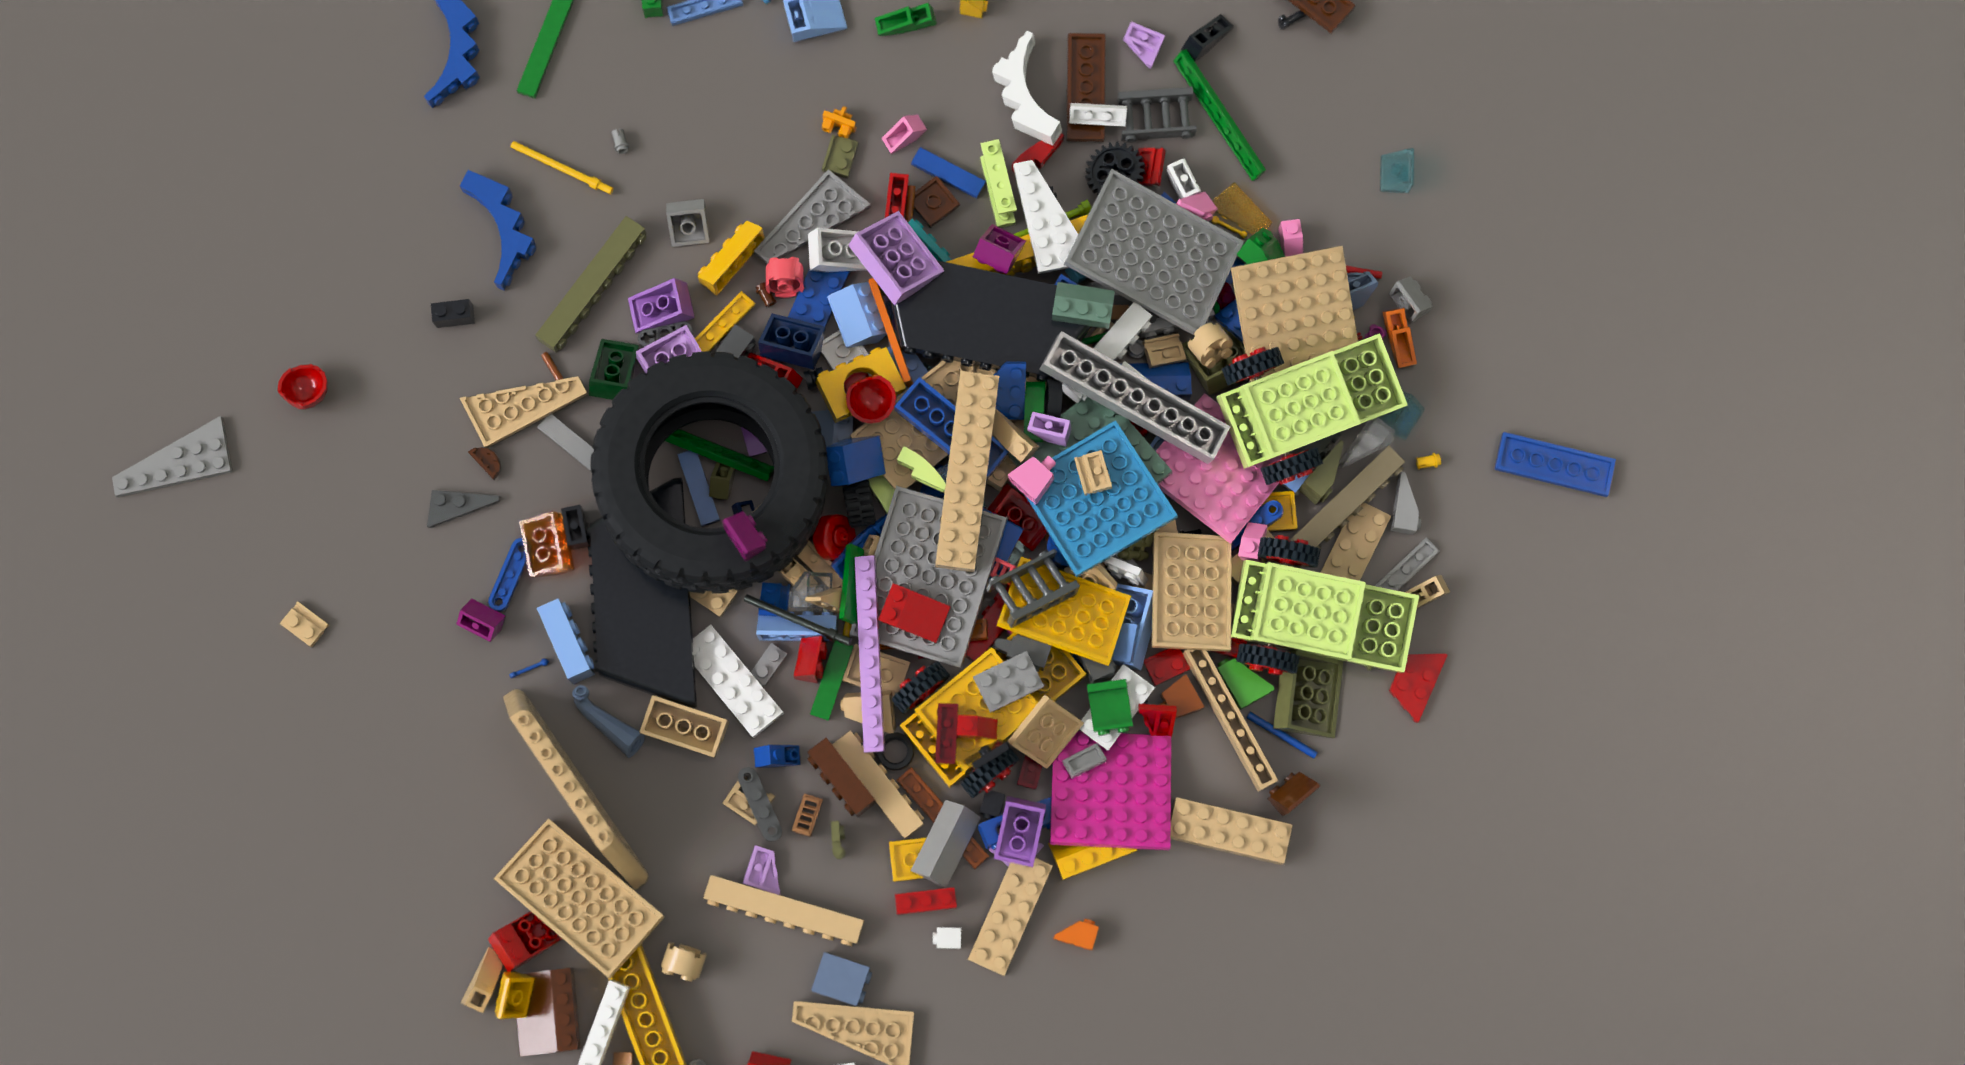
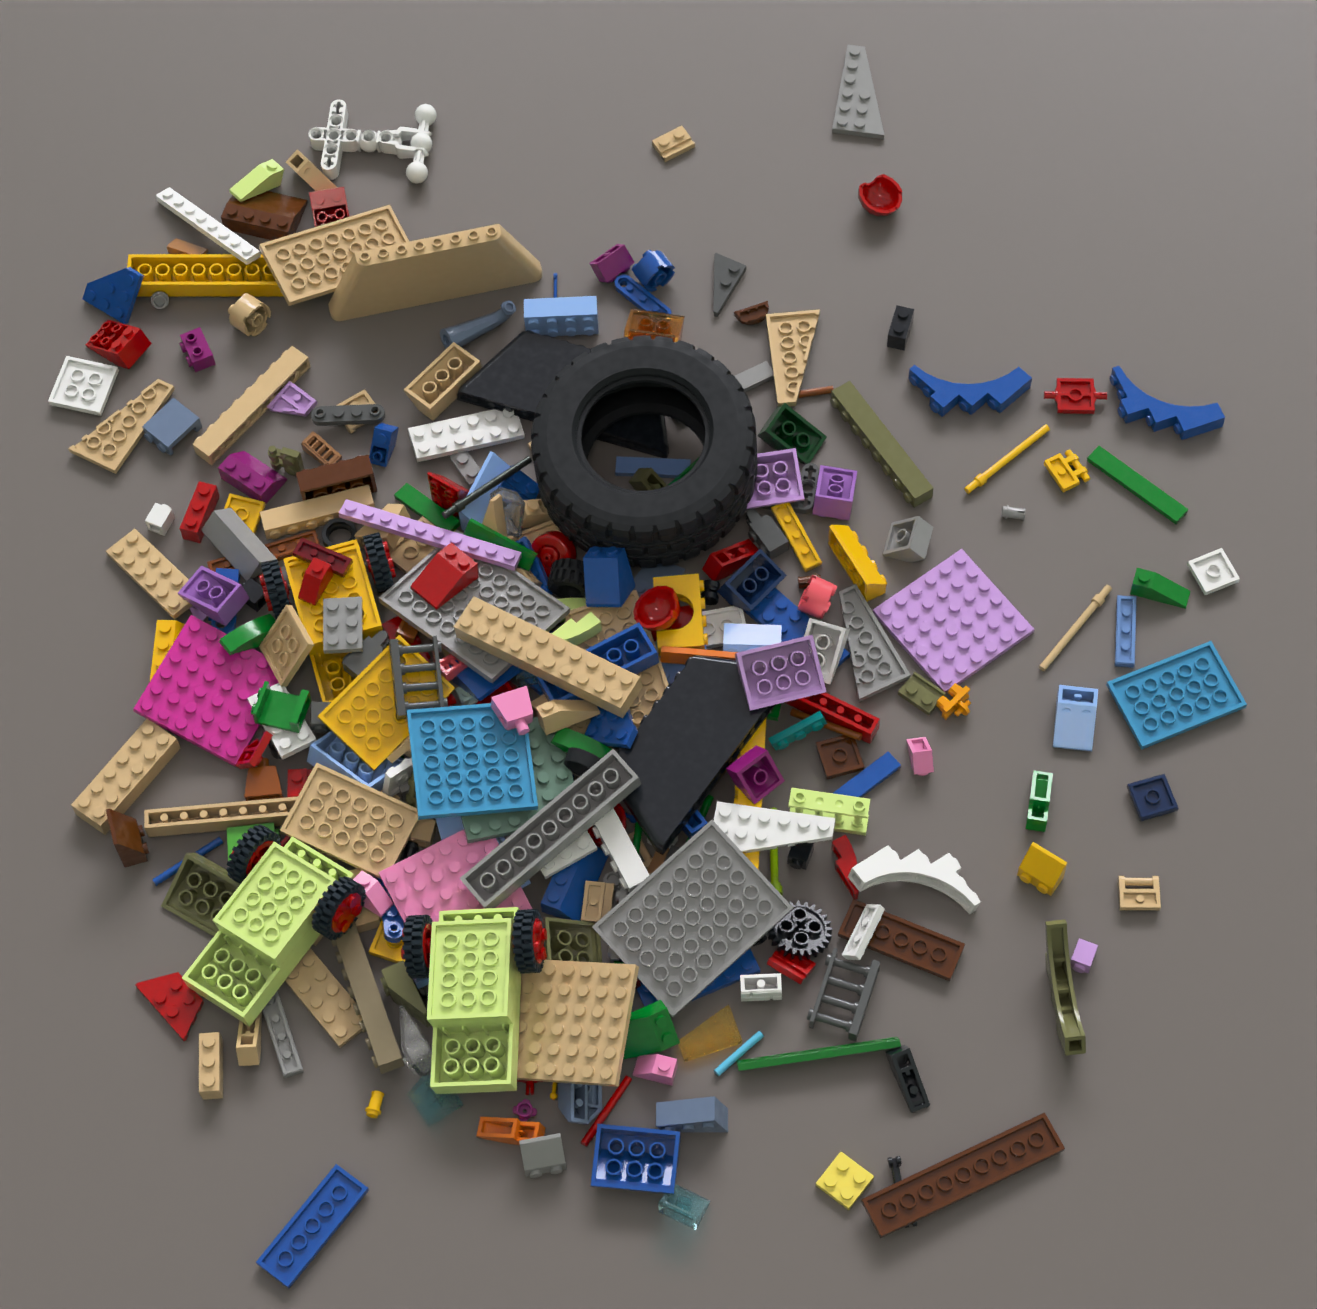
camera: 120 degrees right, 15 degrees down
yellow slope [495,972,535,1019] -> none
magenta slope [723,511,767,561] -> none
black plate [965,739,1009,769] -> none
lavender slope [1027,412,1071,447] -> none
sand green slope [1052,282,1115,329] -> none
orange slope [1053,919,1099,950] -> none
light grey tile [1062,743,1107,779] -> none
tan plate [1074,450,1112,496] -> none
medium blue tile [1112,623,1140,664] -> none
lavender wing [1123,22,1165,69] -> none
bright pink slope [1176,192,1217,222] -> none
tan brick [1188,323,1233,369] -> none
yellow hinge [1212,216,1247,238] -> none
light grey slope [1390,471,1421,535] -> none
none -> magenta brick [179,327,216,373]
none -> tan brick [199,1032,223,1100]
none -> magenta slope [218,451,287,504]
none -> green slope [219,614,276,655]
none -> yellowish green slope [229,159,284,202]
none -> white piece [308,99,437,184]
none -> blue slope [591,1124,681,1194]
none -> blue brick [632,250,675,292]
none -> sand blue wedge [656,1096,728,1132]
none -> medium azure bar [714,1031,764,1076]
none -> light yellow plate [816,1152,874,1210]
none -> lavender plate [873,549,1034,694]
none -> tan bar [1039,585,1112,671]
none -> red plate [1044,378,1107,414]
none -> yellow plate [1044,449,1091,493]

